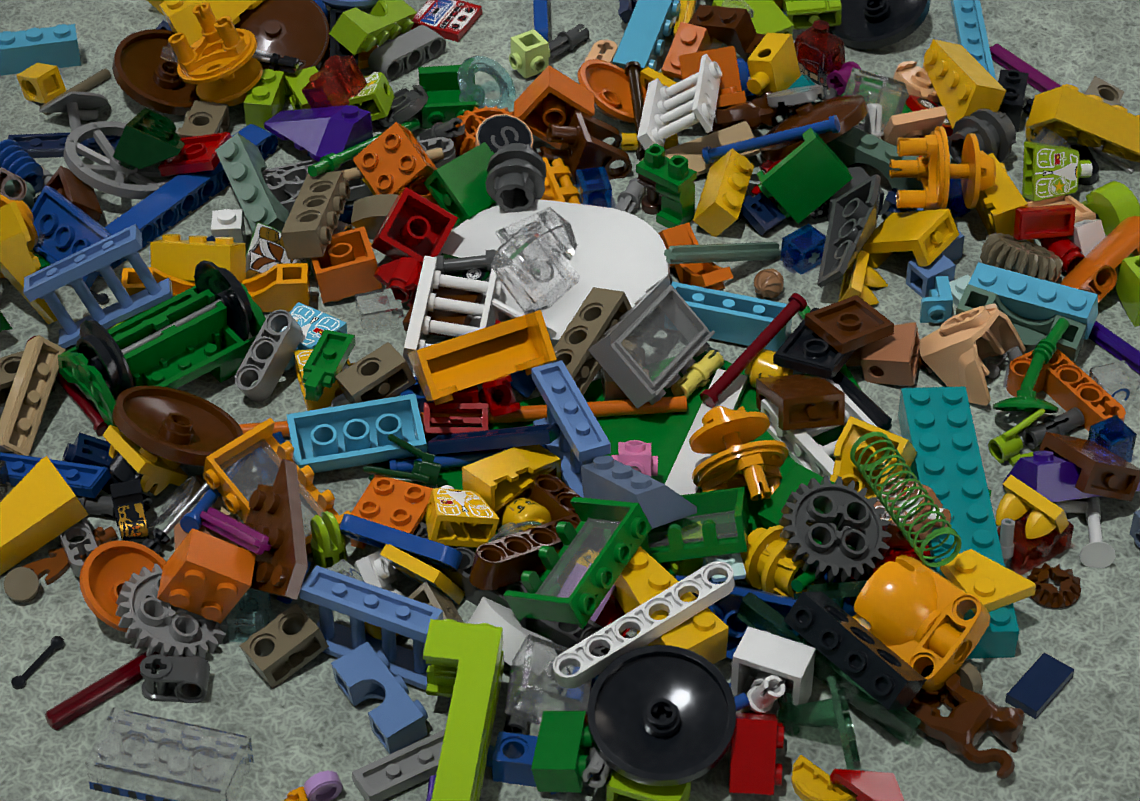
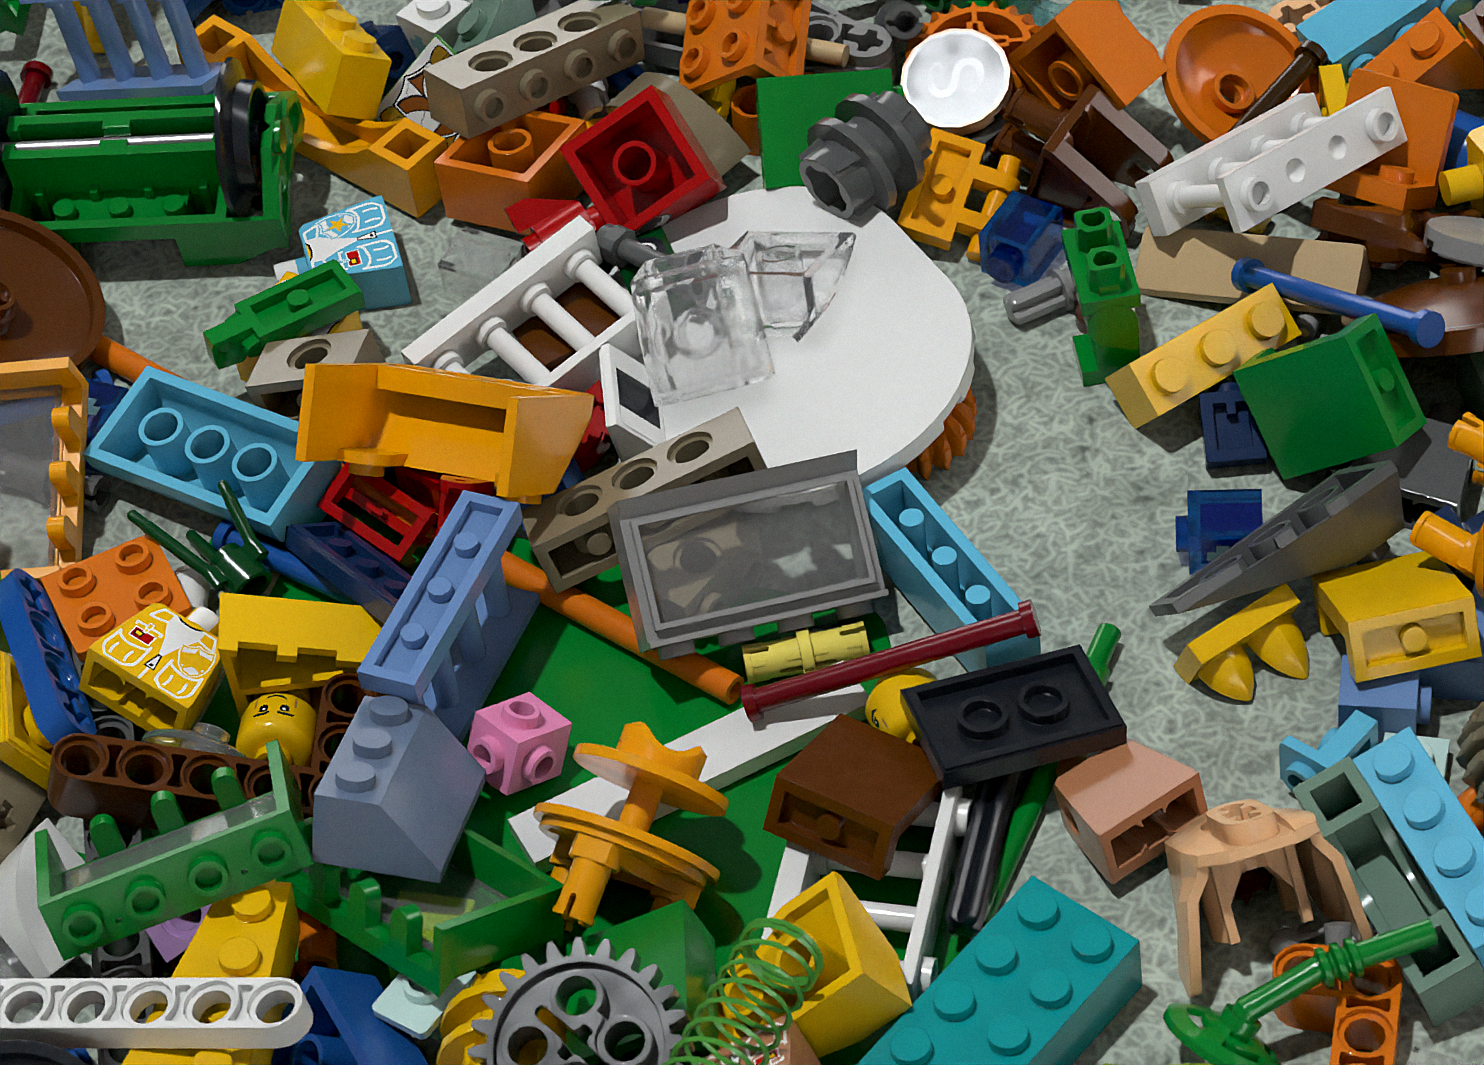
camera: 50 degrees right, 5 degrees up
light grey beam [235,309,303,402] -> none
orange arch [658,222,733,291] -> none
sand green axle [664,242,782,264] -> none
medium nougat plate [754,269,784,298] -> none
reddish brown tile [805,295,894,354] -> none

